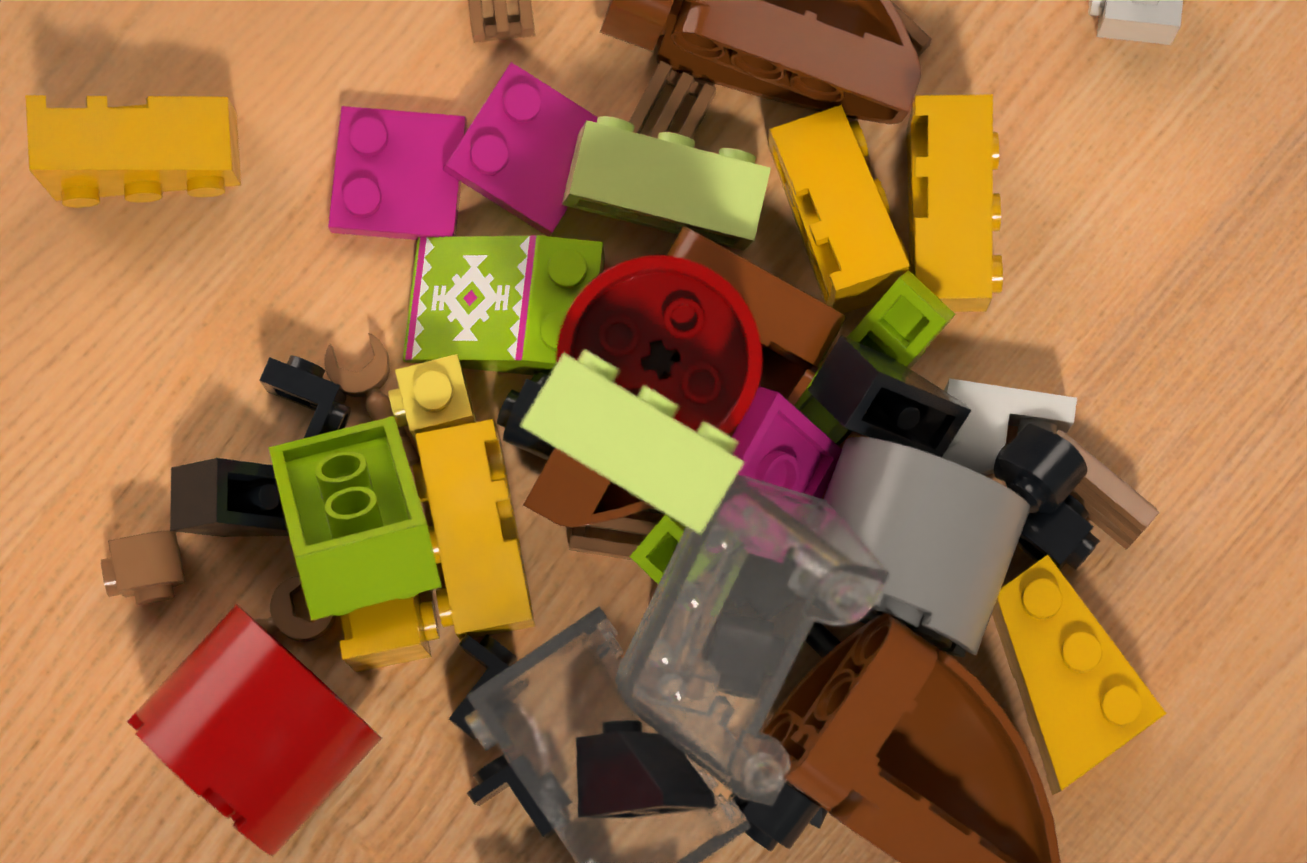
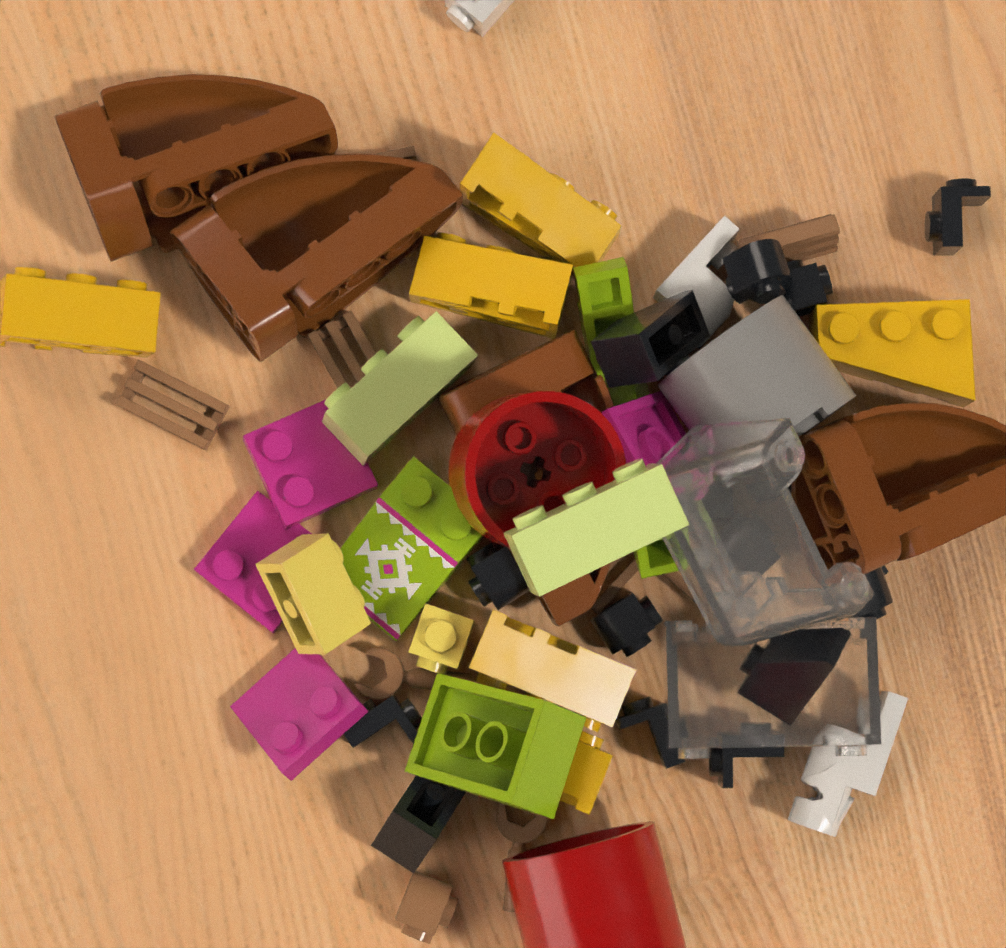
camera: 60 degrees left, 5 degrees up
yellow wedge [25,95,241,208] -> none
none -> dark pink plate [230,648,368,781]
none -> light yellow brick [255,533,371,655]
none -> black plate [590,592,663,657]
none -> black bracket [925,178,991,256]

